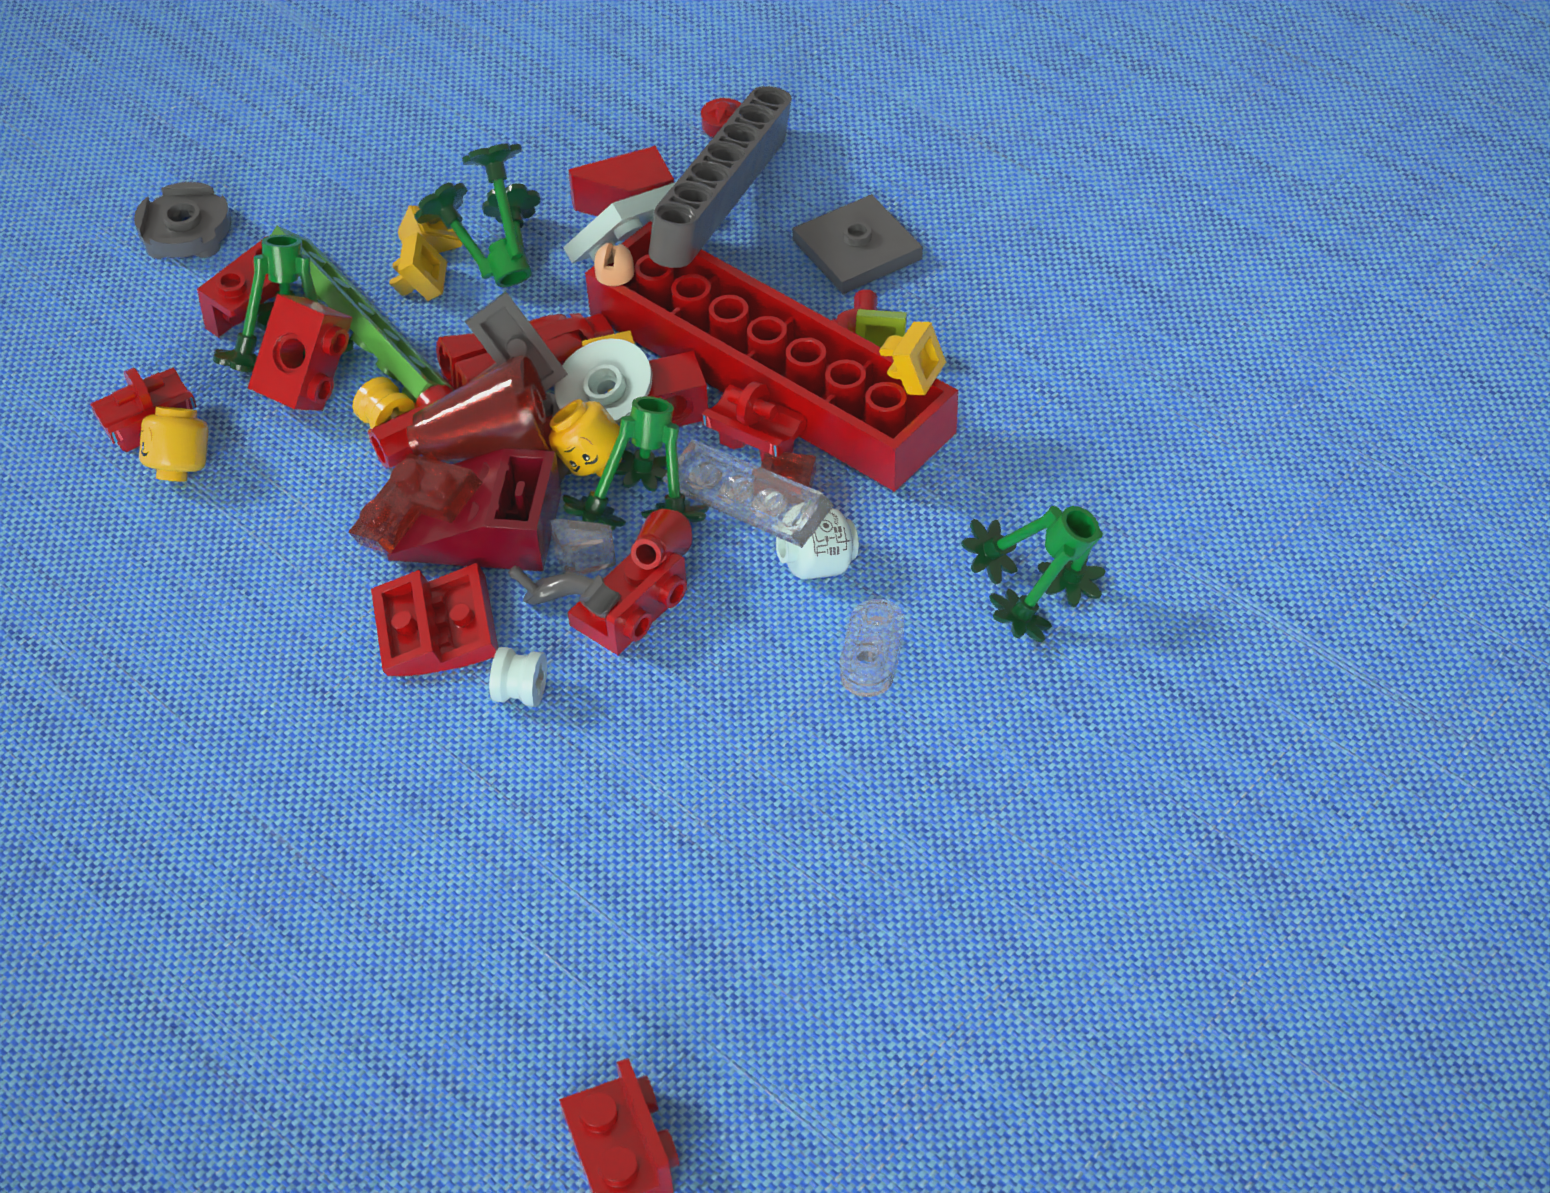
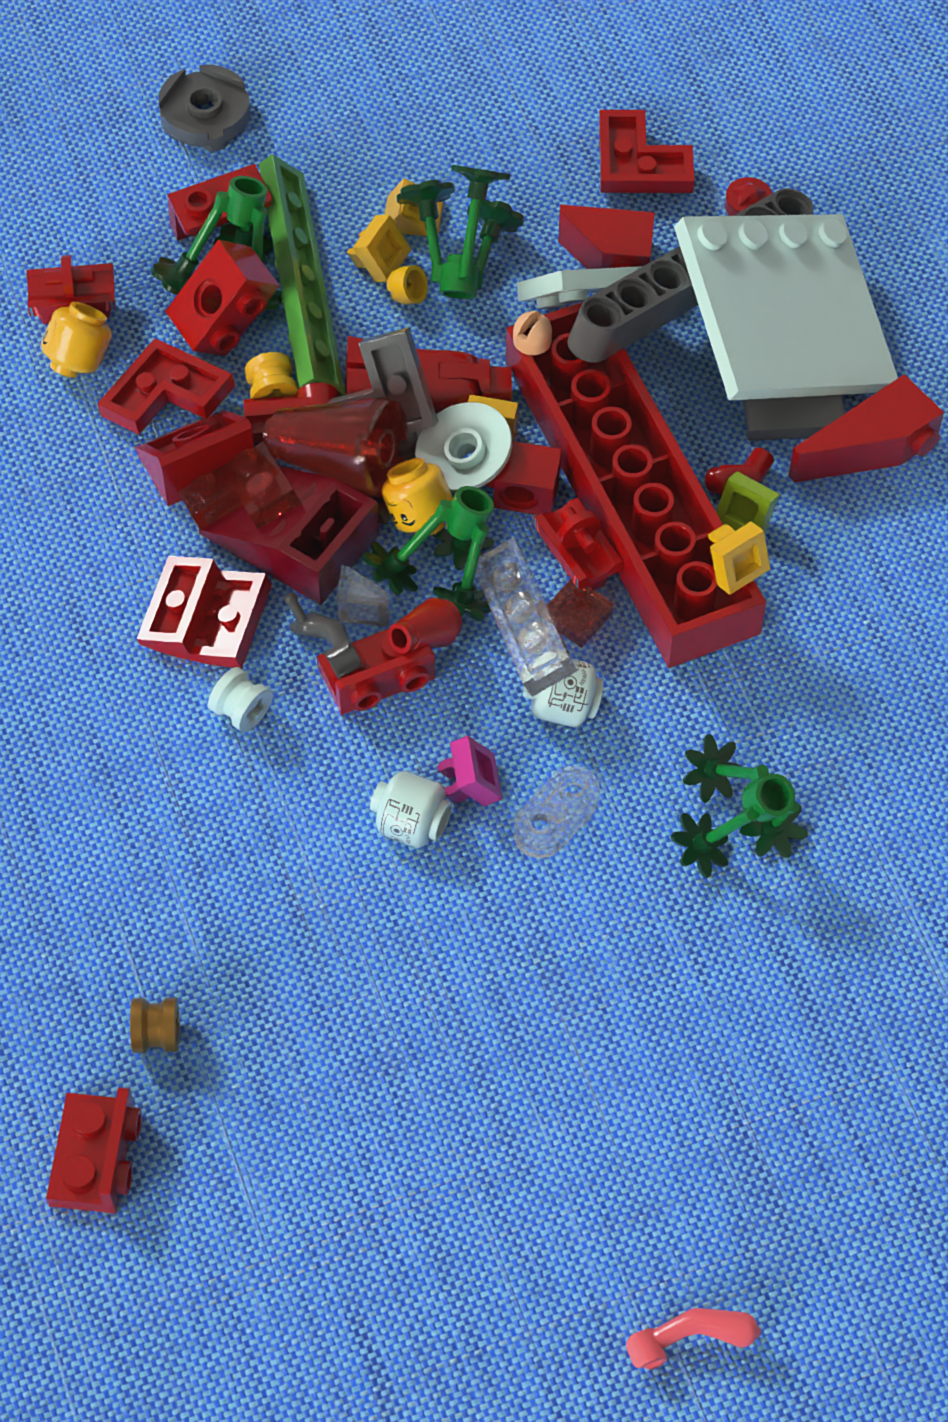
camera: 25 degrees right, 10 degrees up
none -> red plate [97,338,235,434]
none -> pearl gold wheel [130,997,180,1053]
none -> red slope [135,409,256,506]
none -> light aqua head [370,771,452,848]
none -> yellow hinge [386,265,428,305]
none -> dark pink tile [437,735,502,807]
none -> red plate [599,110,694,193]
none -> coral piece [626,1308,761,1370]
none -> light aqua plate [674,214,898,400]
none -> red slope [788,374,944,483]

